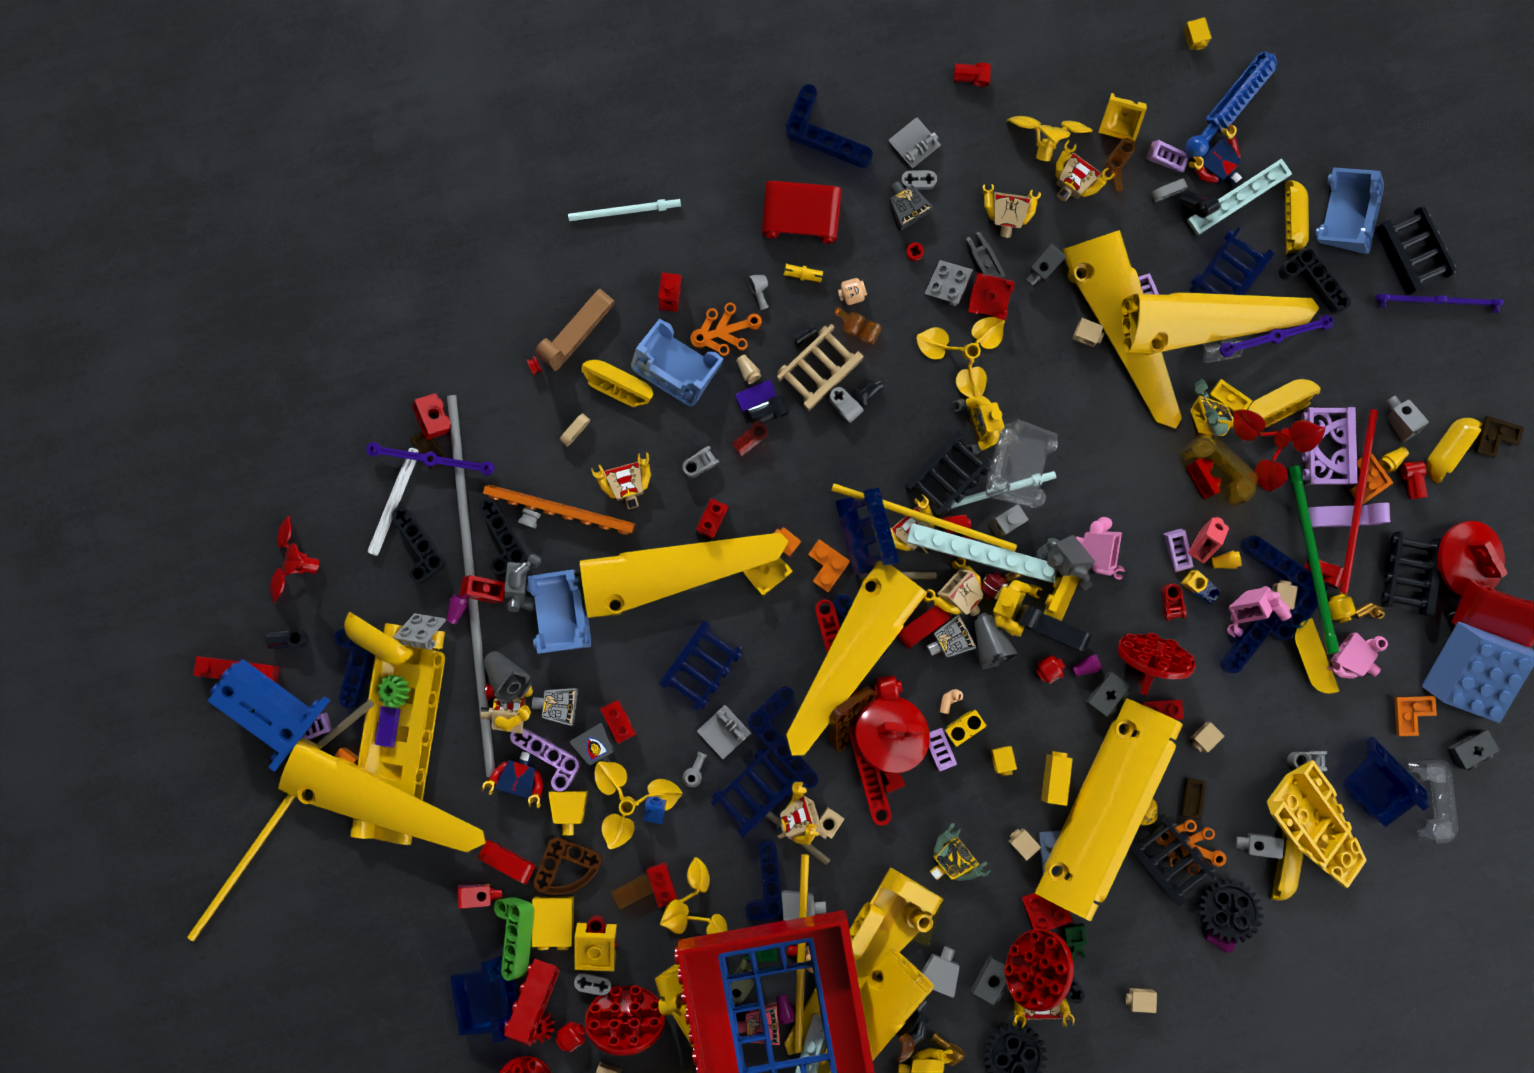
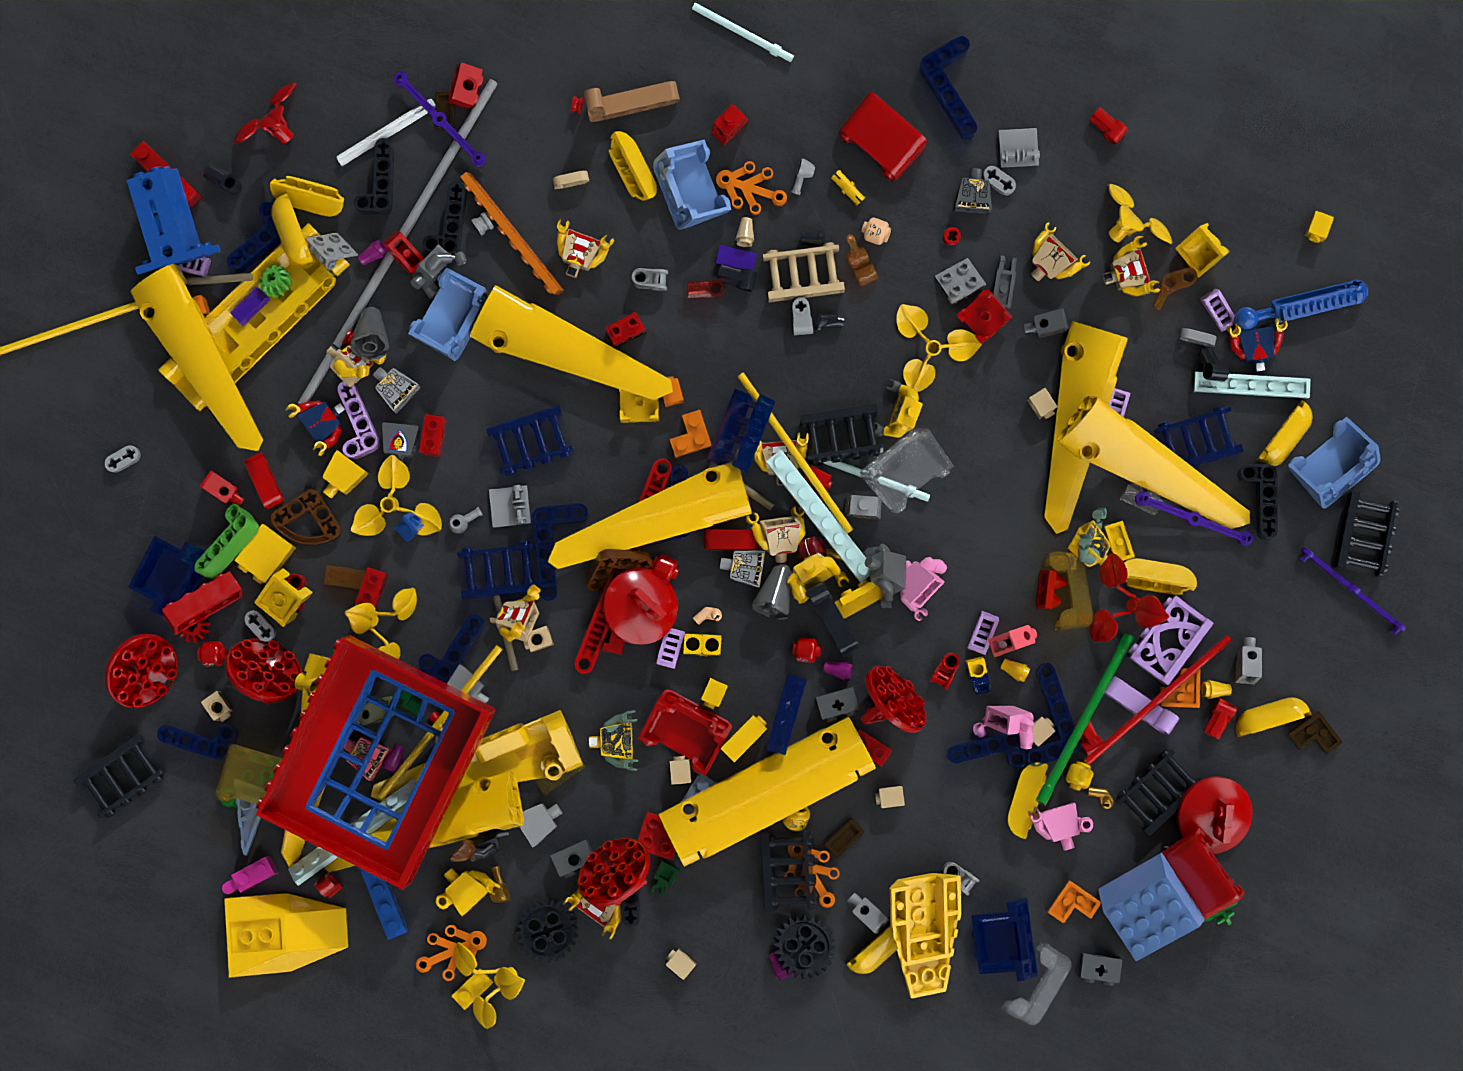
camera: 45 degrees right, 0 degrees up
none -> light grey beam [105,445,141,473]
none -> yellow brick [270,176,344,217]
none -> red windscreen [638,690,732,776]
none -> clear blue fence [766,674,807,755]

